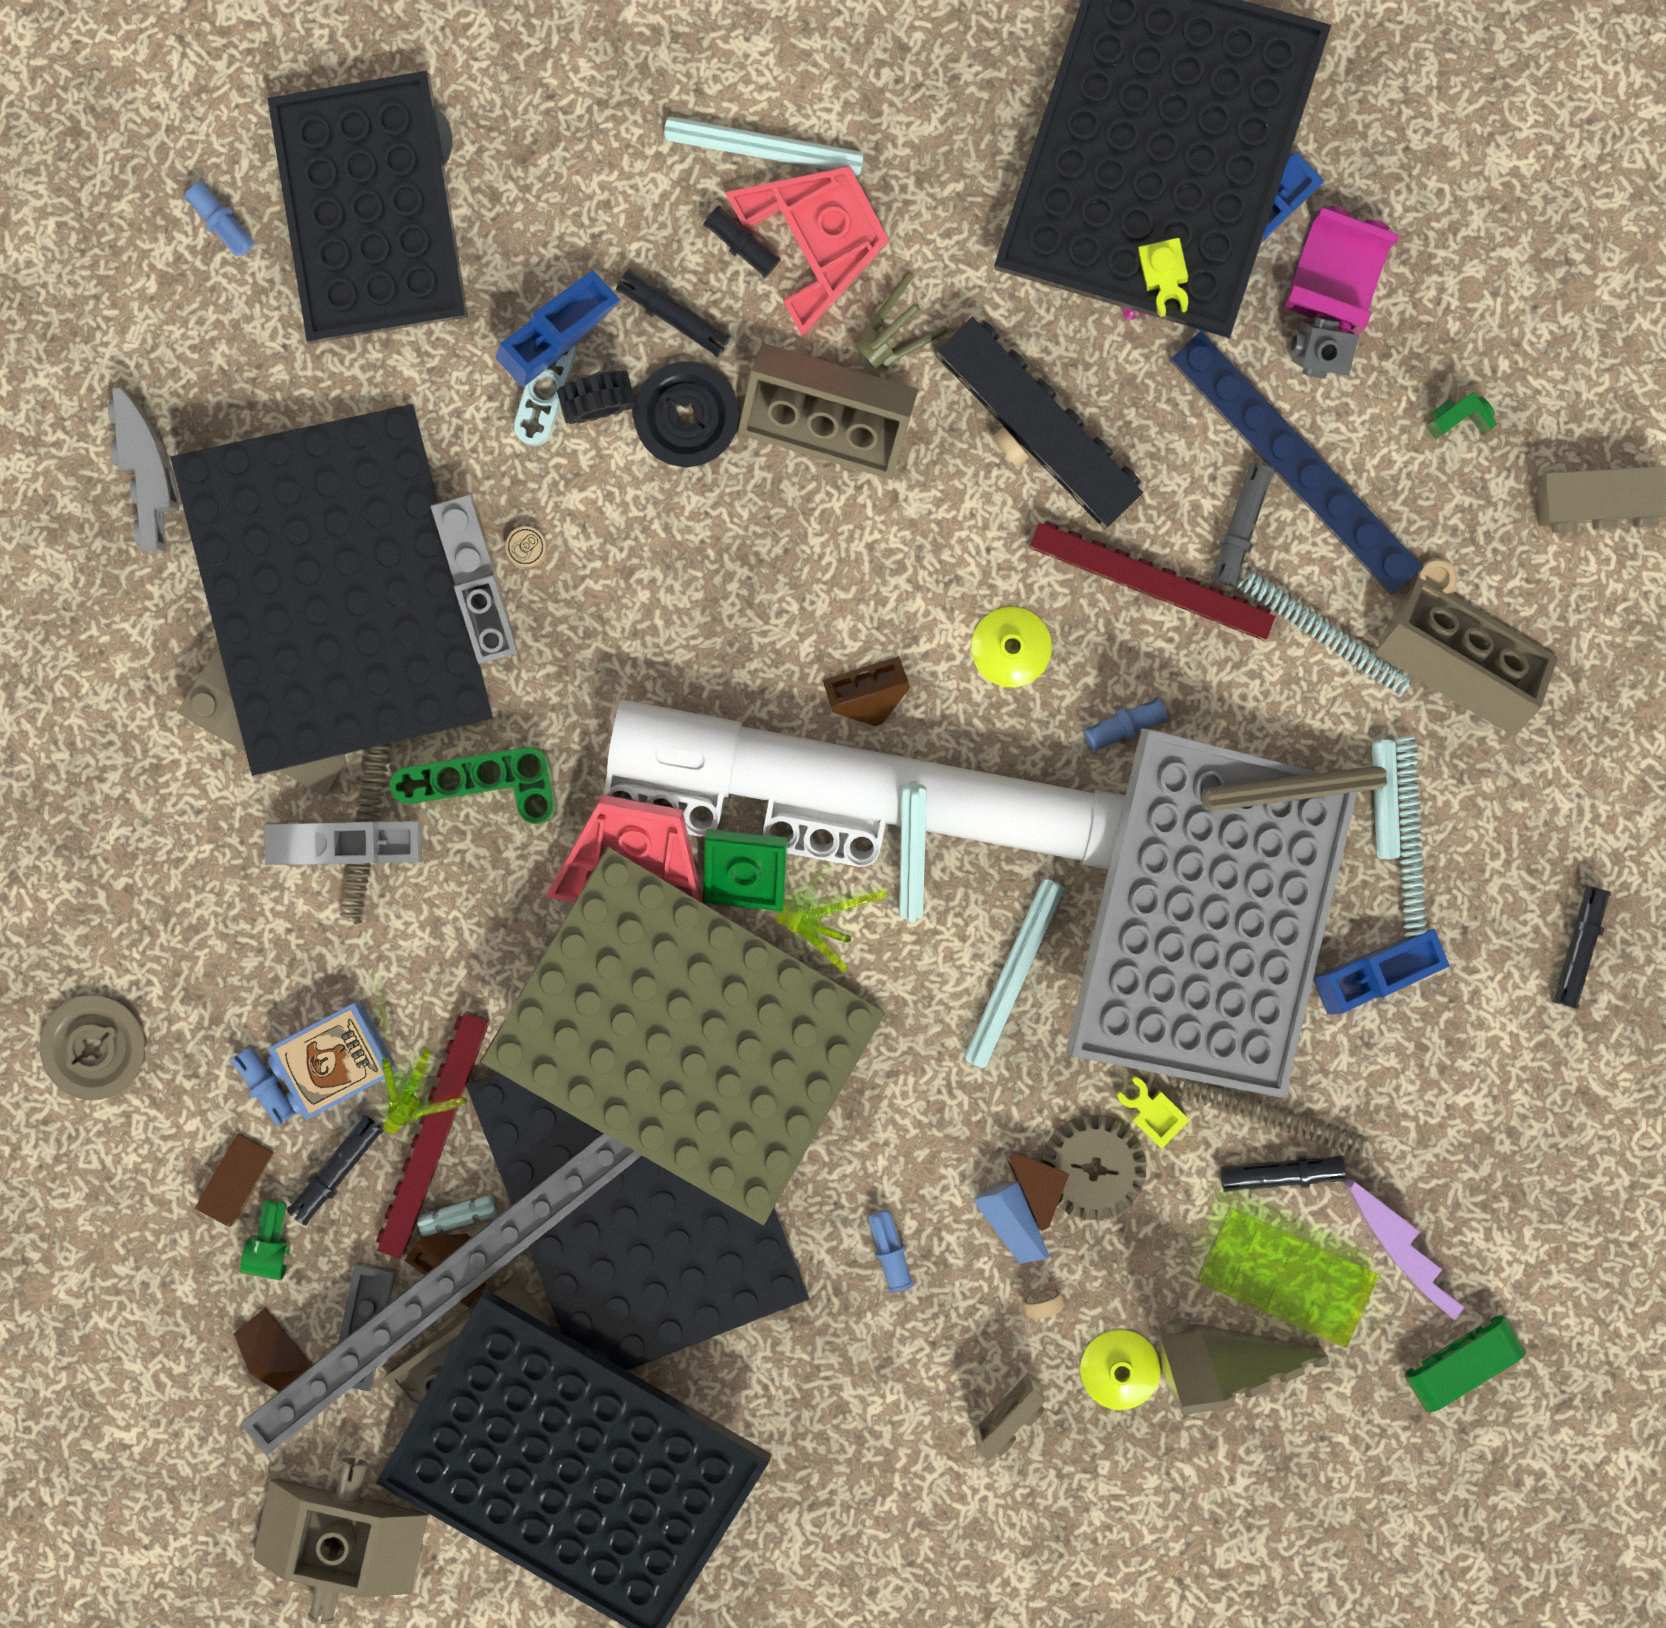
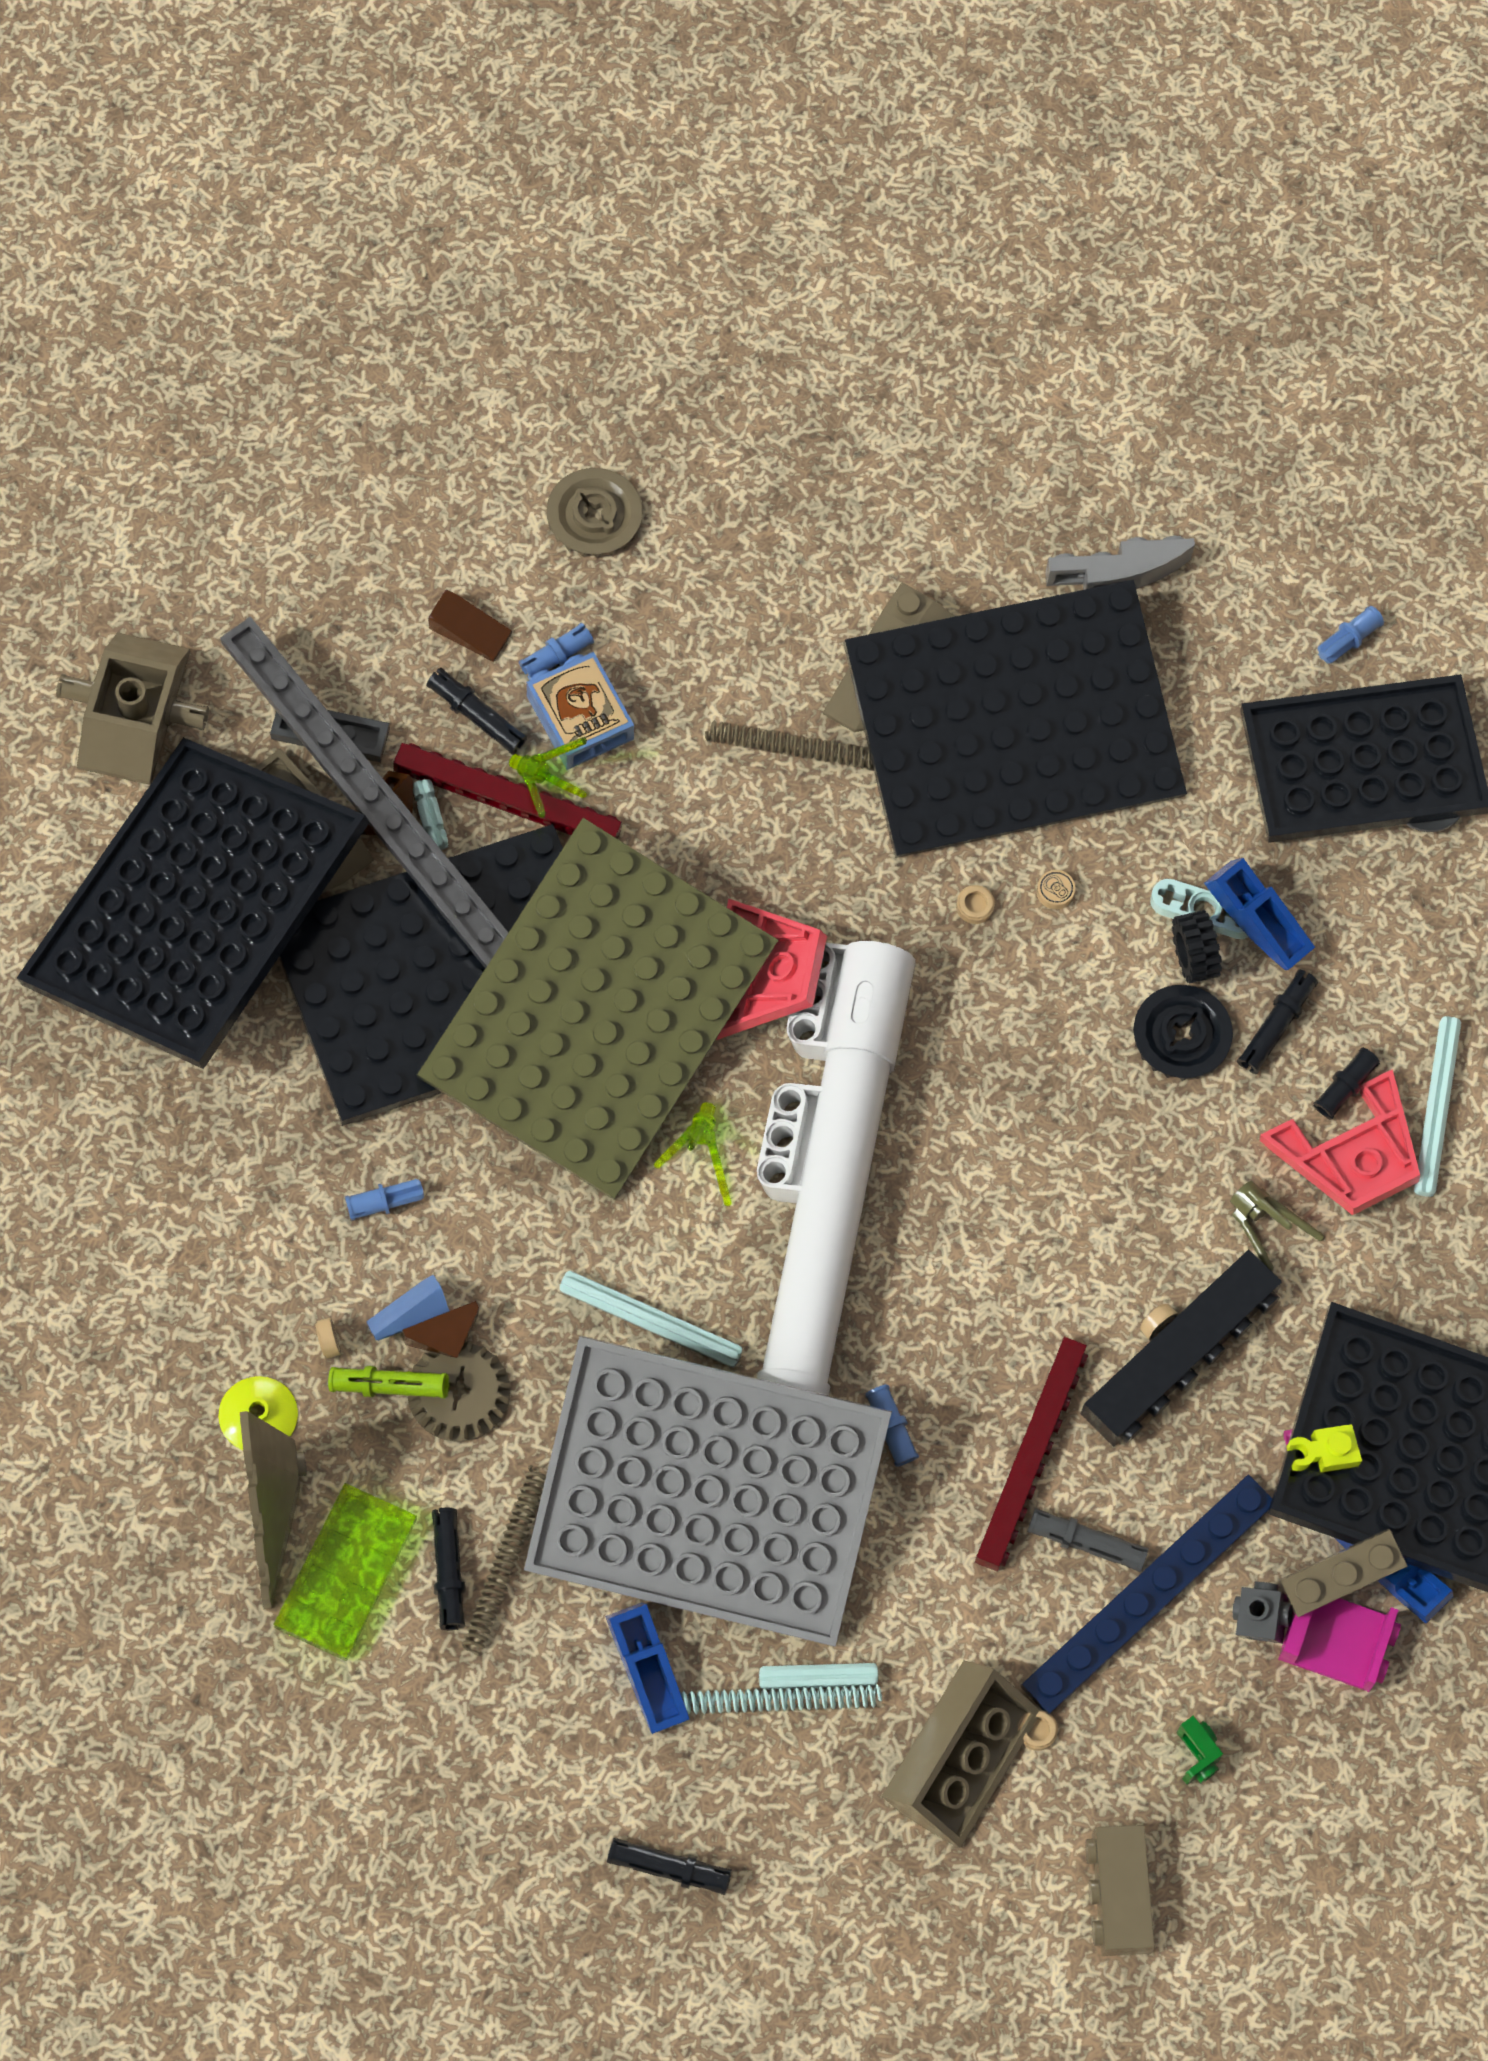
camera: 85 degrees right, 20 degrees down
reddish brown slope [233,1307,312,1392] -> none
green axle [240,1199,290,1281] -> none
light grey slope [264,821,422,865] -> none
green beam [390,747,558,824] -> none
light grey slope [430,493,518,664] -> none
green tile [703,829,788,912] -> none
dark tan slope [737,343,919,480] -> none
reddish brown slope [822,656,910,726] -> none
light aqua axle [899,781,927,922] -> none
neon yellow dish [971,607,1052,687] -> none
dark tan plate [973,1372,1046,1461] -> none
neon yellow plate [1116,1076,1190,1149] -> none
dark tan axle [1201,766,1387,811] -> none
light aqua piece [1237,570,1410,697] -> none
lavender slope [1343,1177,1465,1320] -> none
green beam [1404,1315,1527,1413] -> none
none -> lime pin [328,1366,450,1398]
none -> tan tile [956,885,995,924]
none -> dark tan plate [1279,1529,1407,1617]

